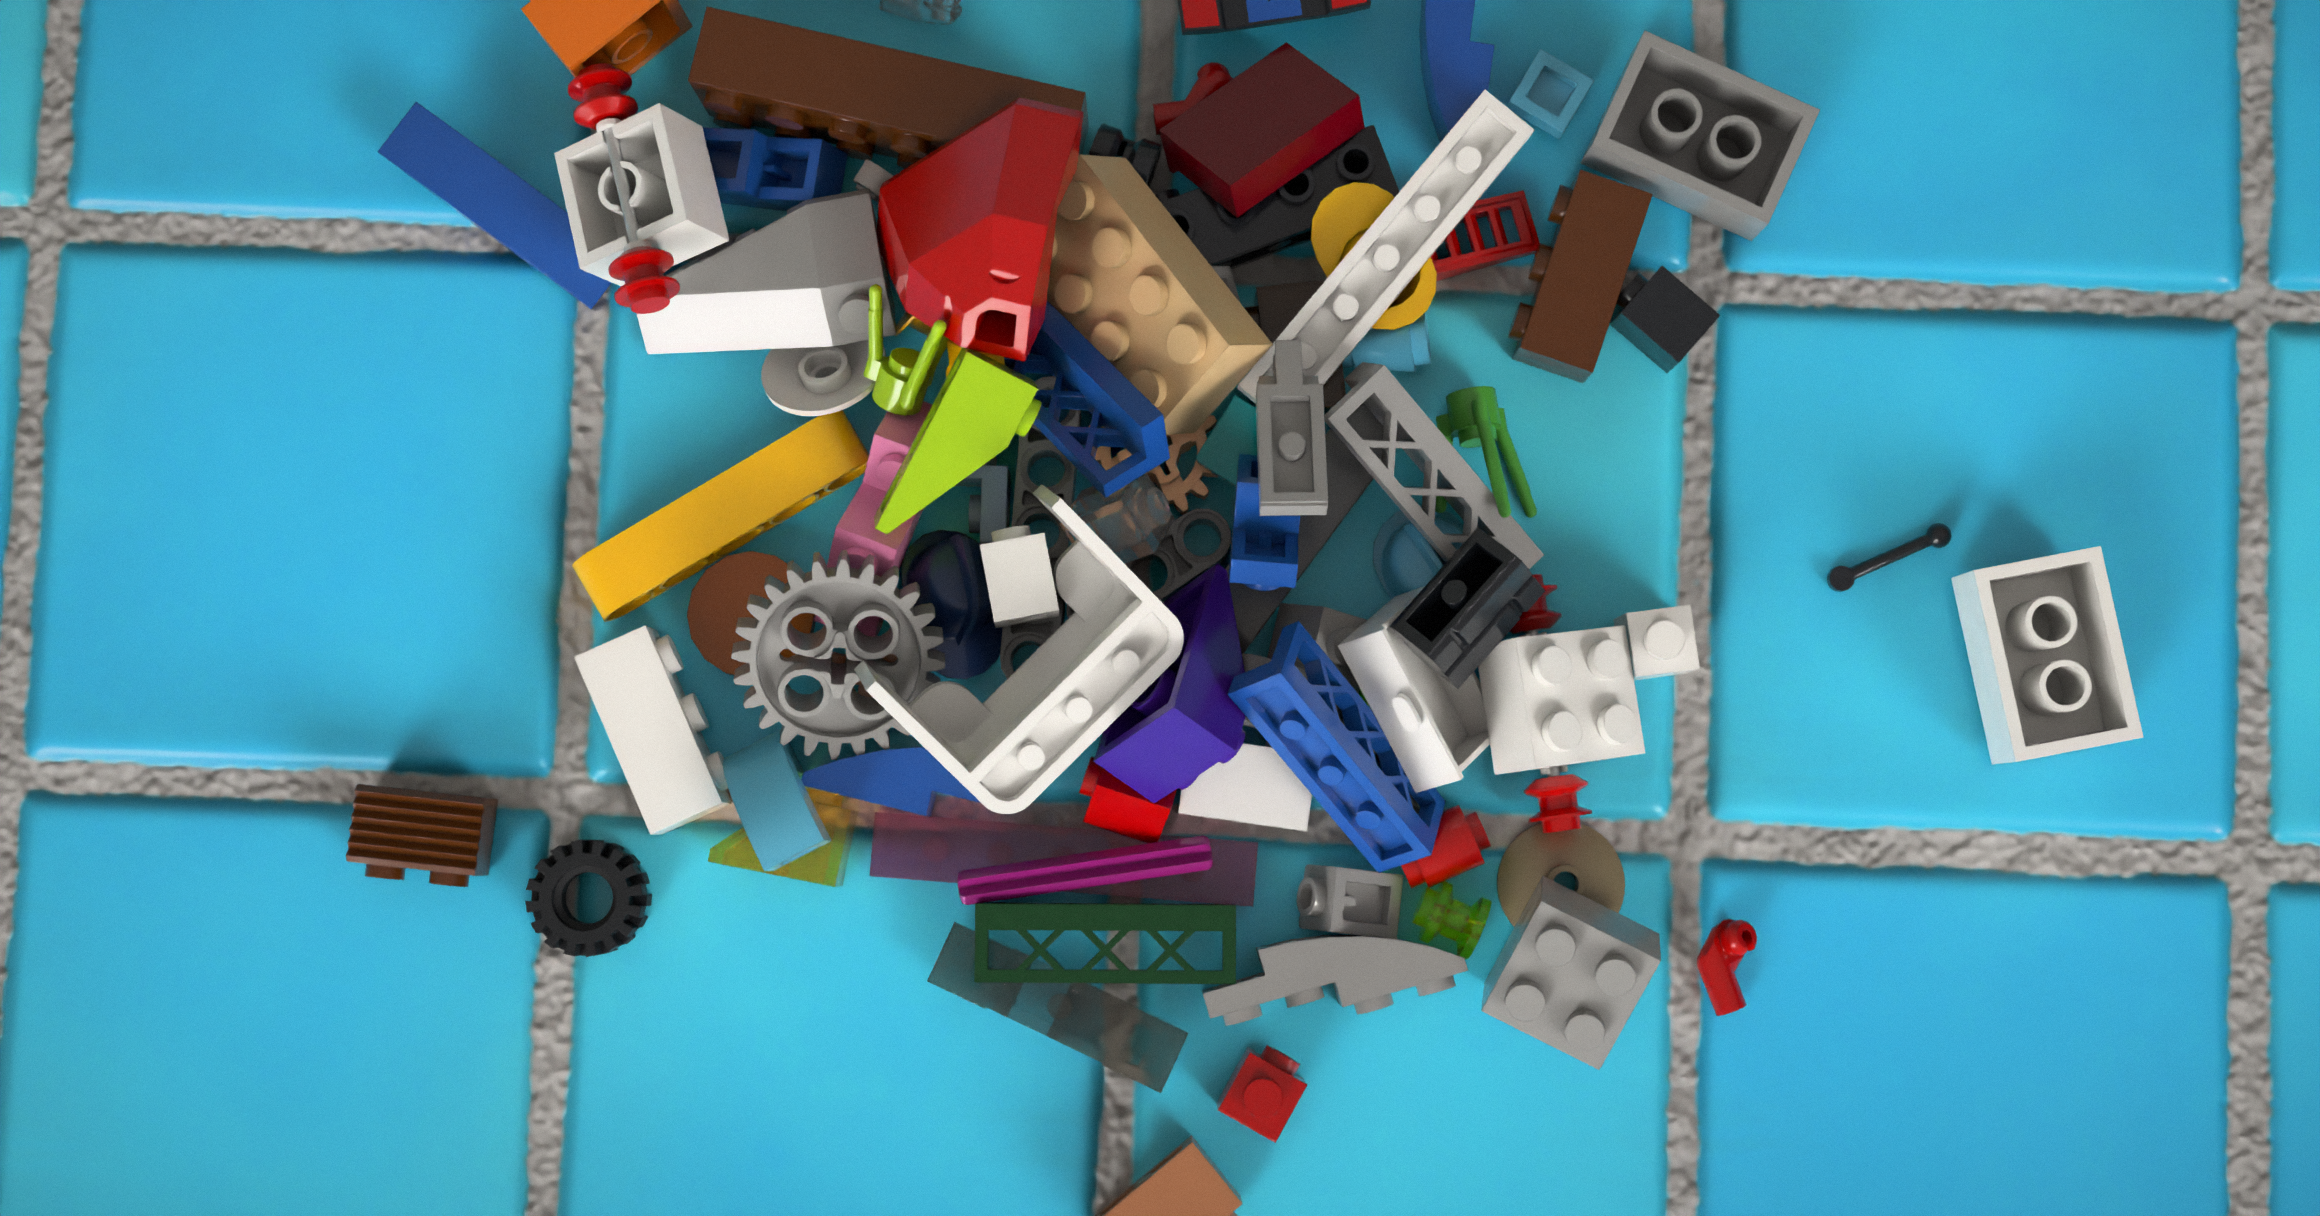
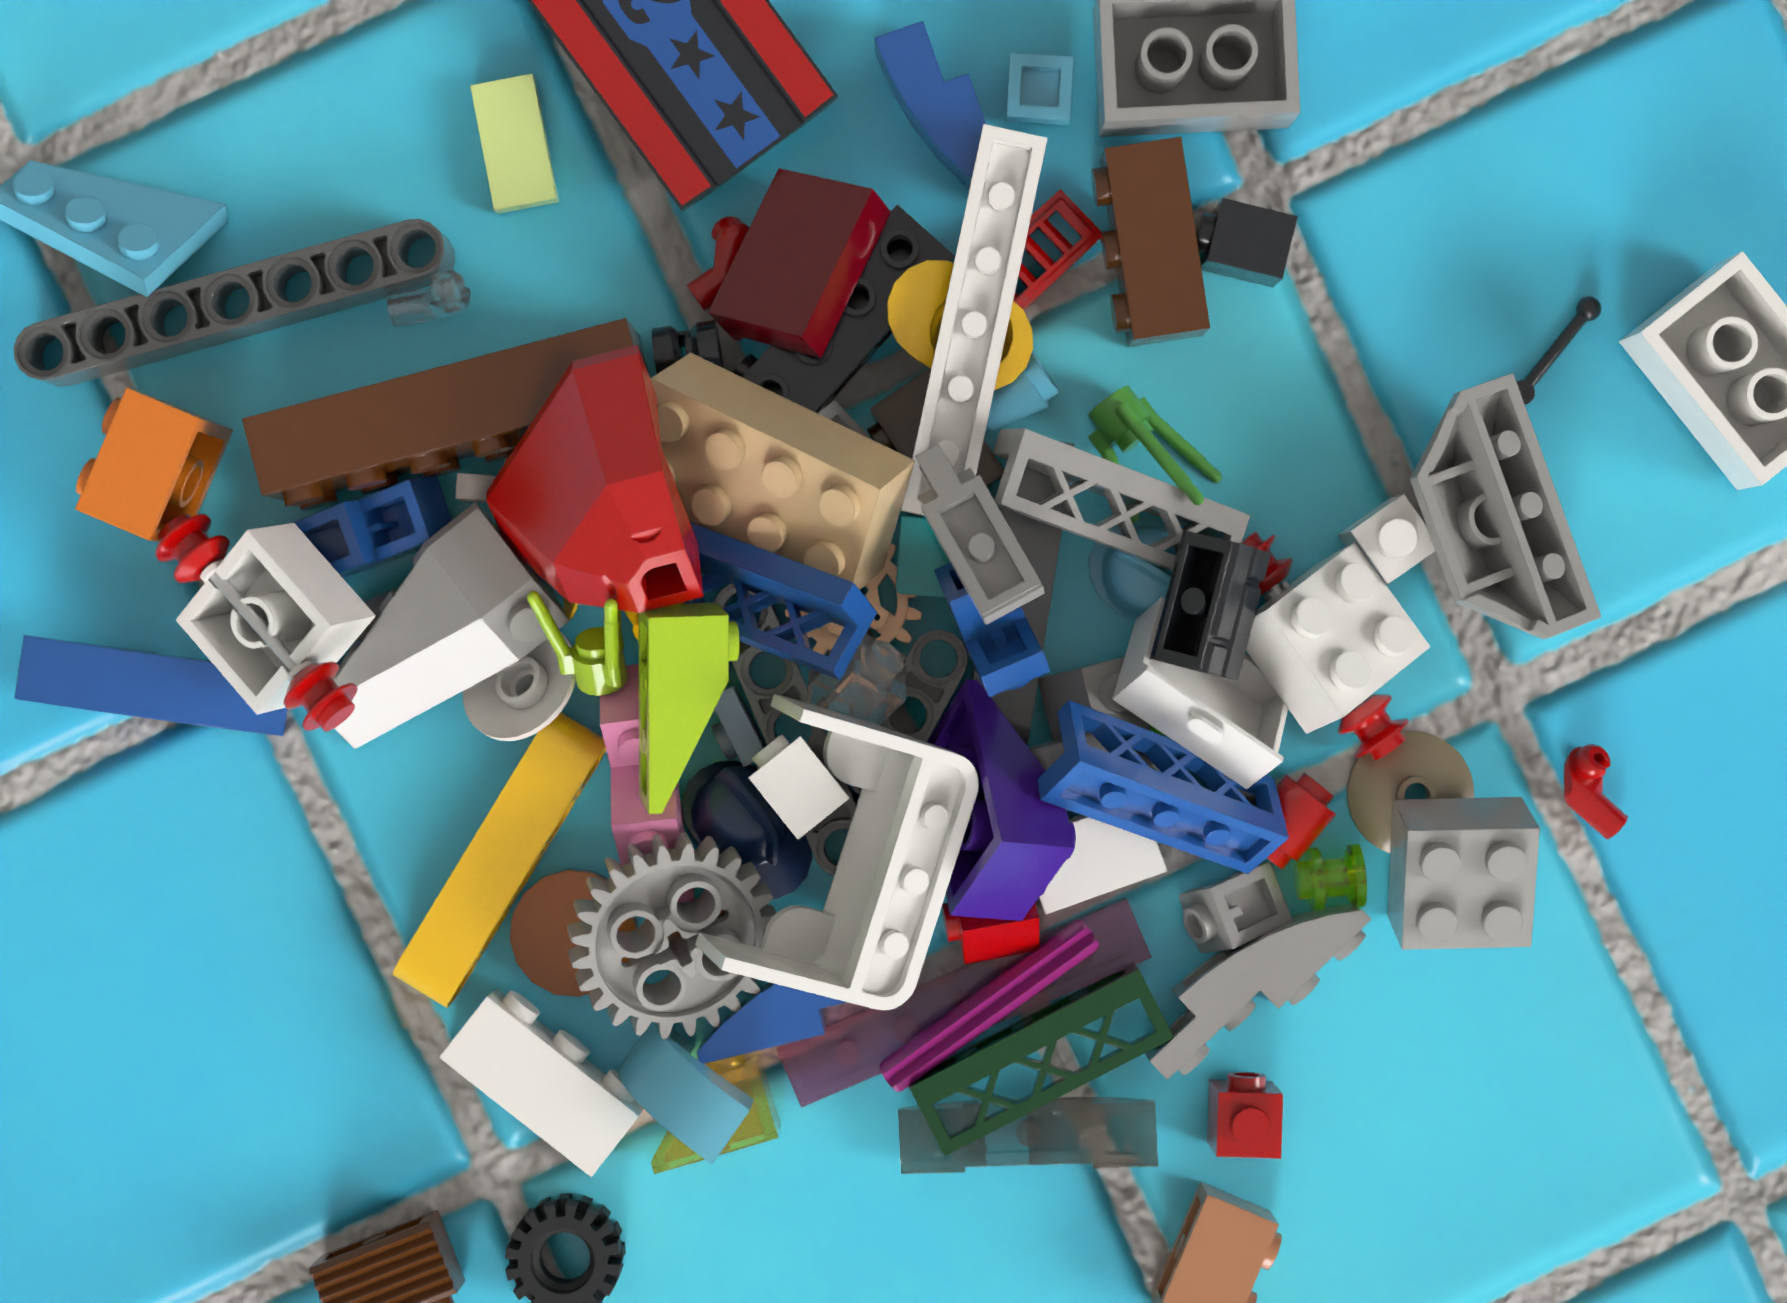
camera: 25 degrees left, 5 degrees up
none -> light grey wedge [1410,373,1602,639]

